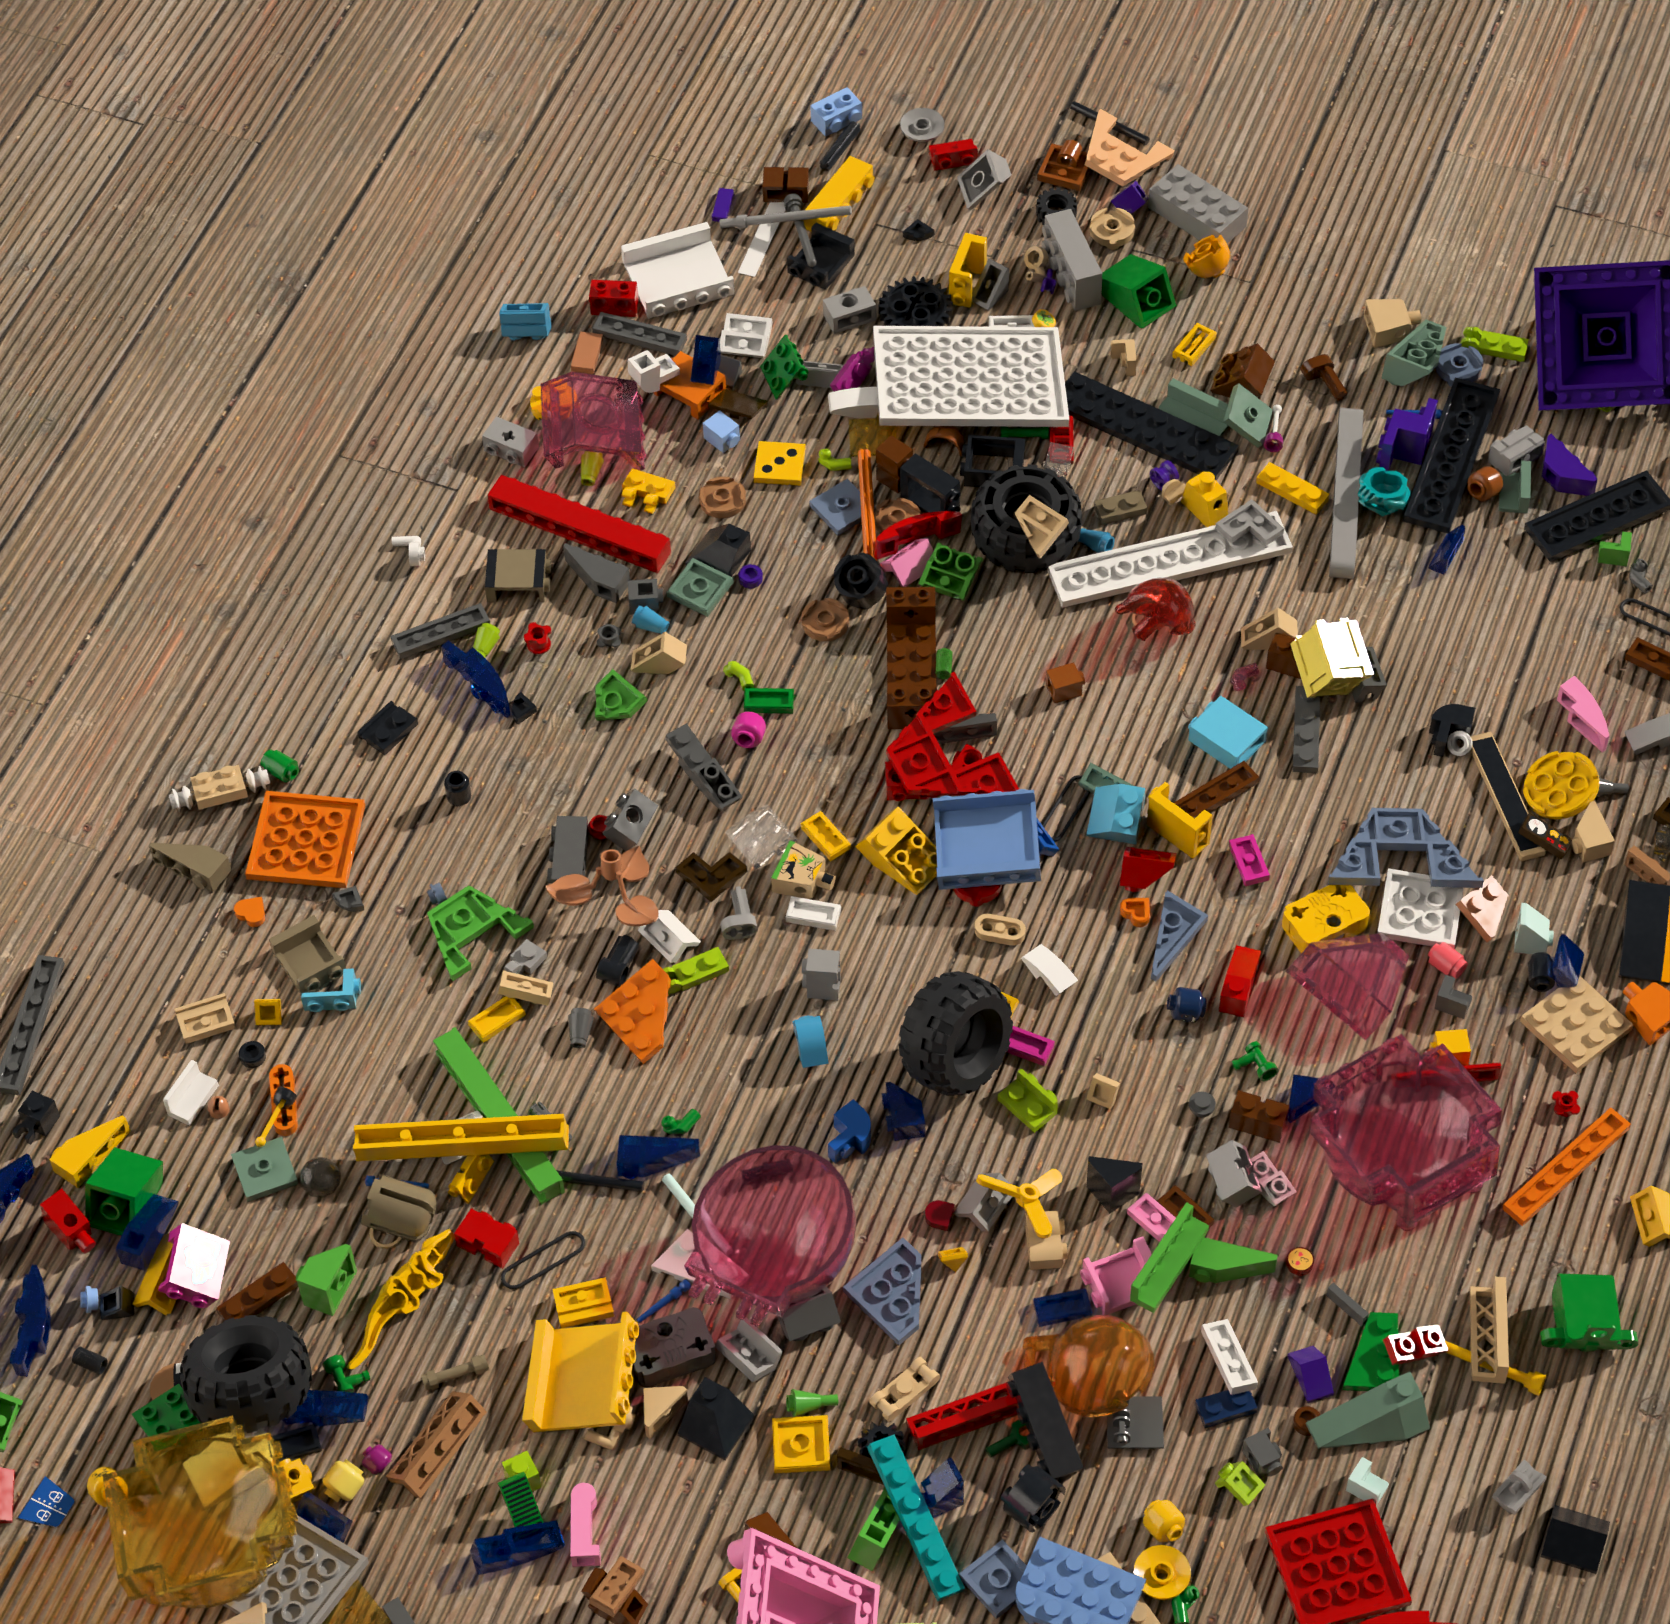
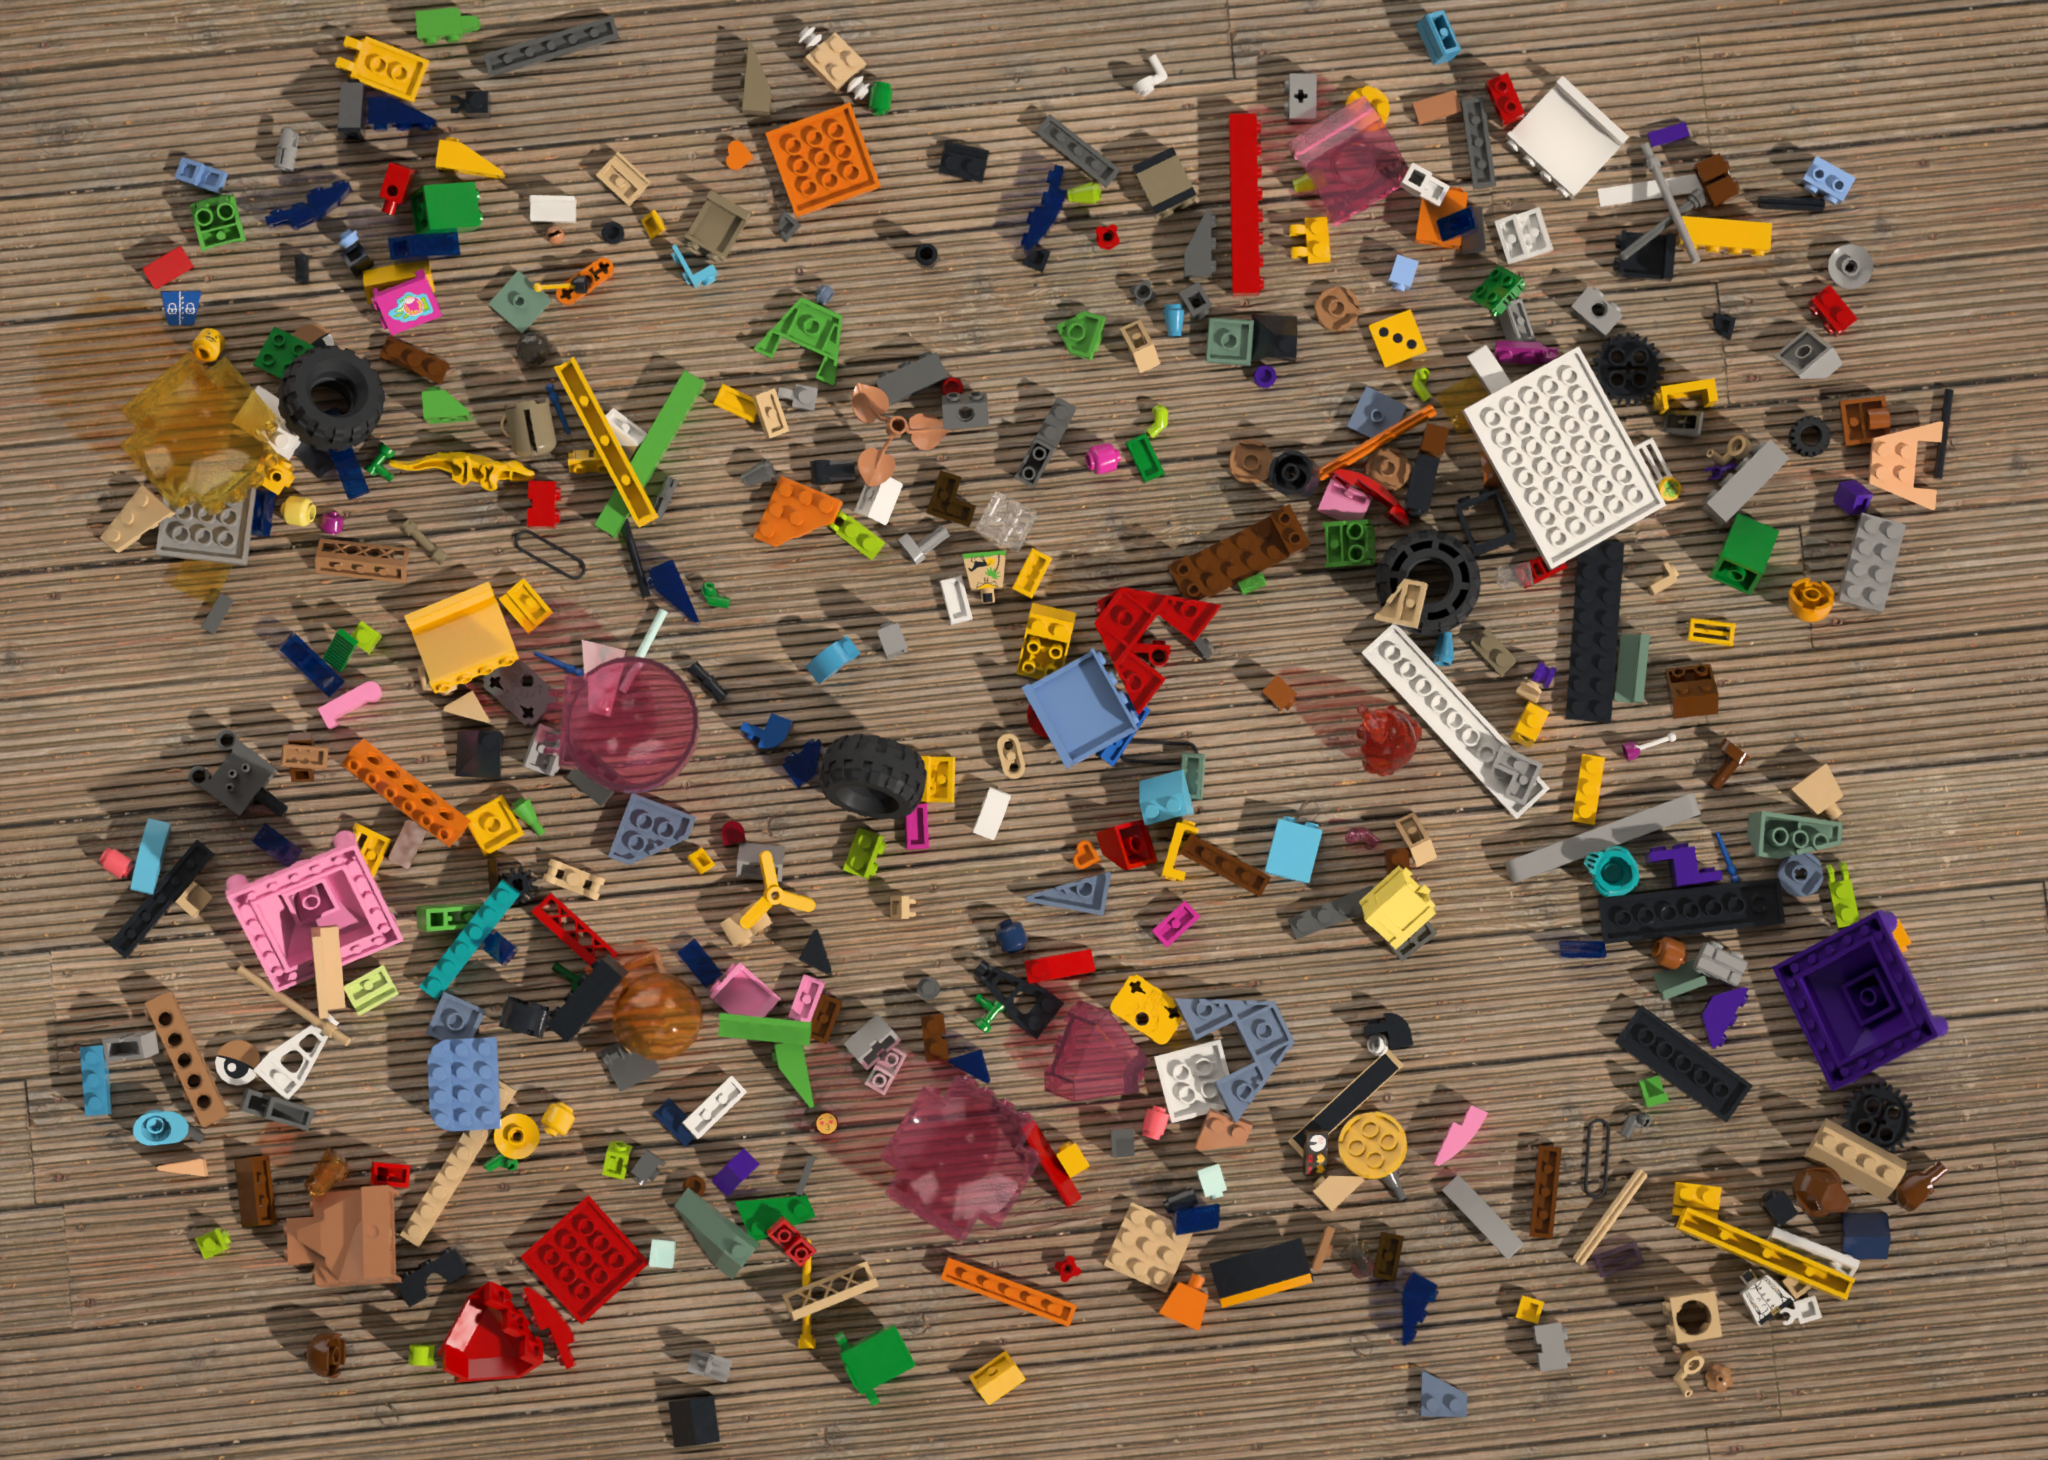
camera: 60 degrees right, 30 degrees up
dark brown piece [708,389,768,419] -> none
tan plate [1090,208,1135,250] -> none
sand green plate [1223,384,1273,448] -> none
none -> orange brick [341,738,471,848]
none -> black plate [972,960,1064,1039]

